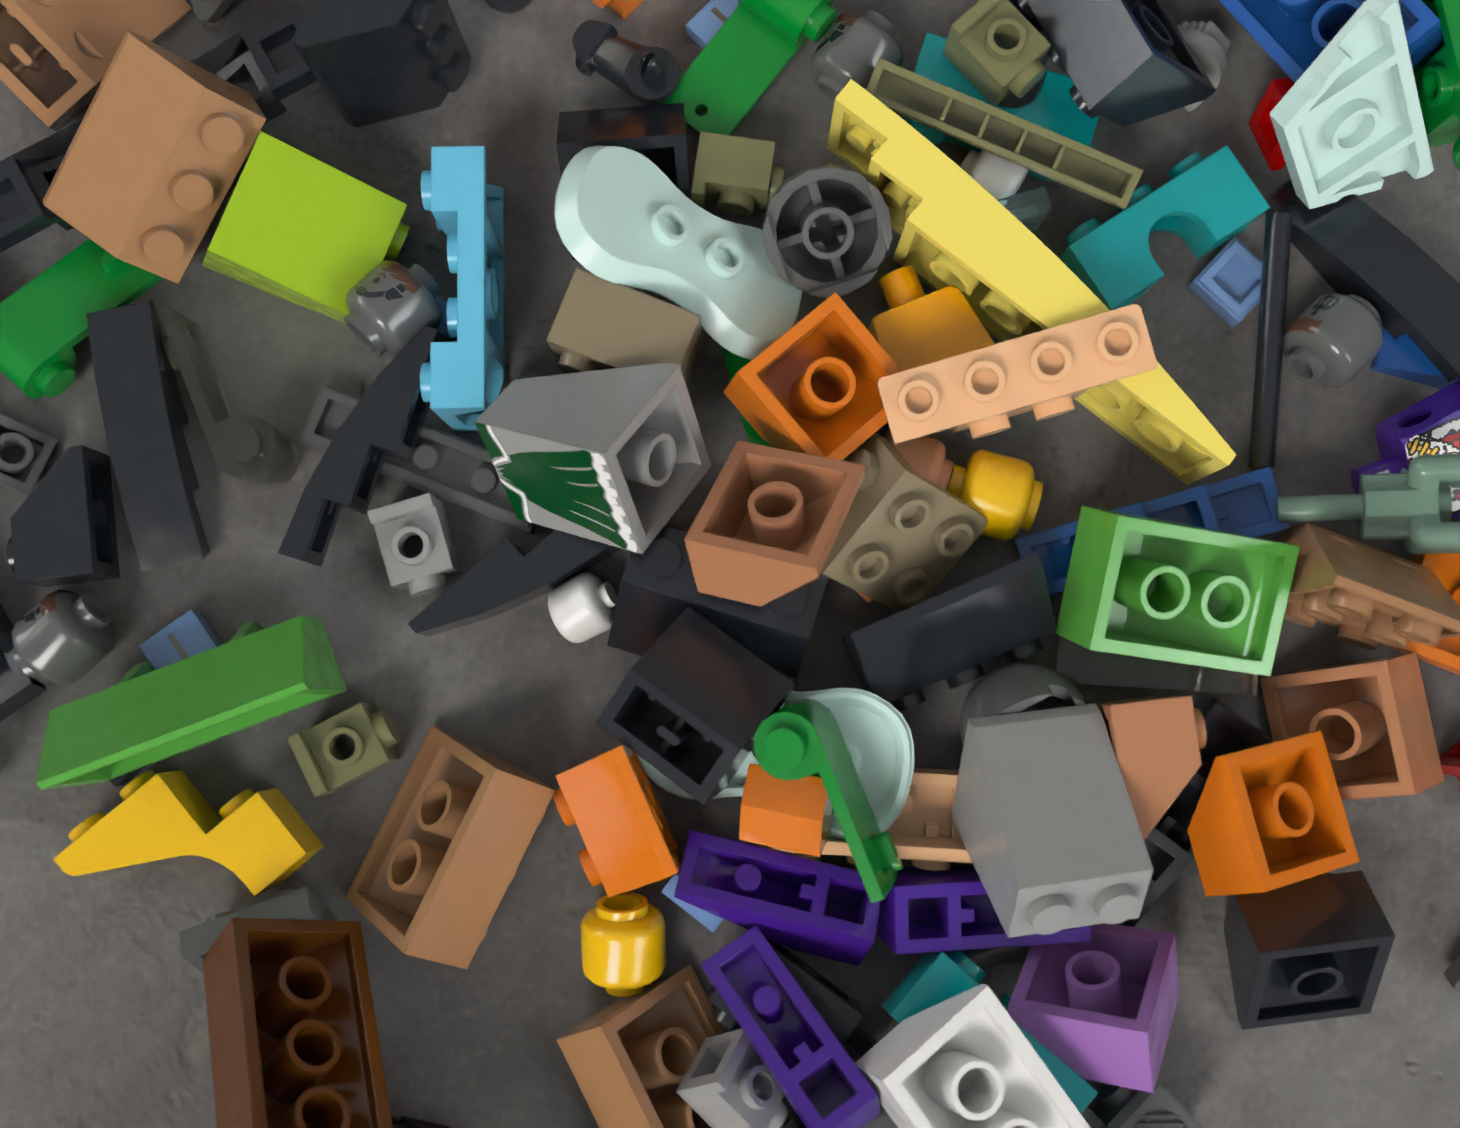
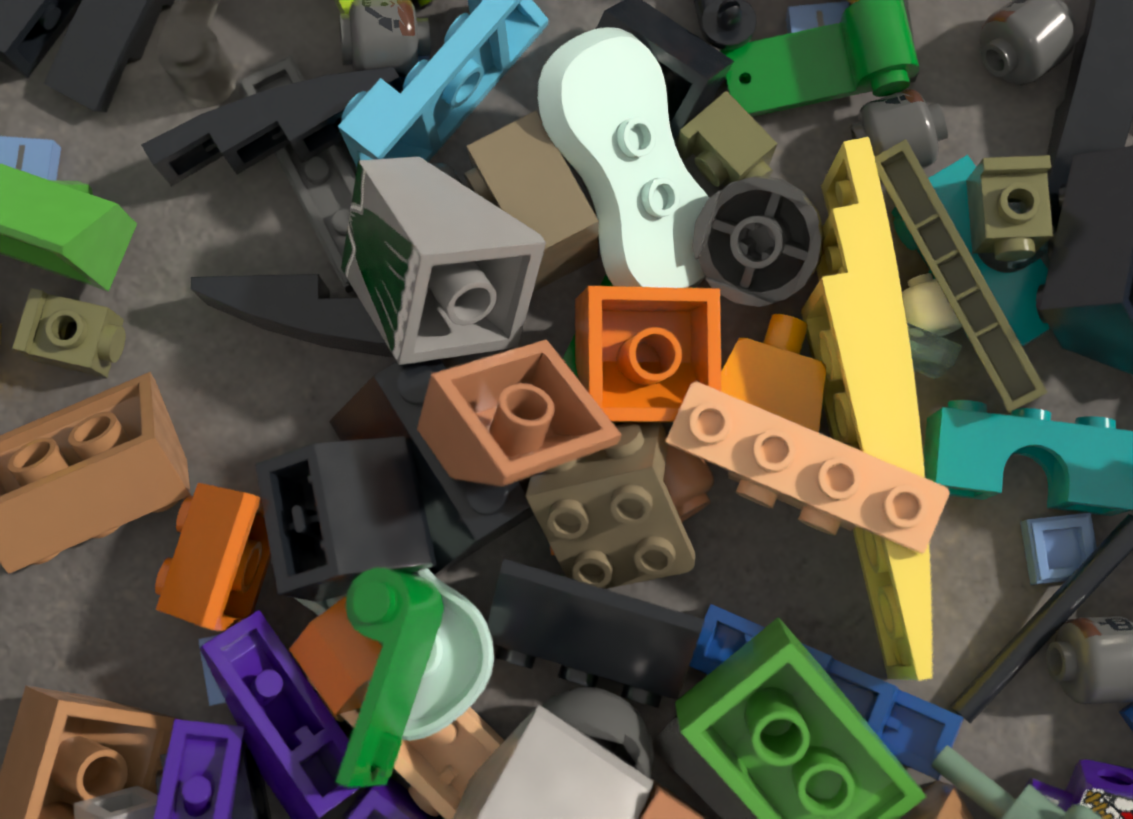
camera: 40 degrees right, 5 degrees down
light grey brick [367,493,462,597] -> none
white piece [548,572,618,643] -> none
yellow head [580,892,666,997] -> none
yellow head [946,449,1043,541] -> none

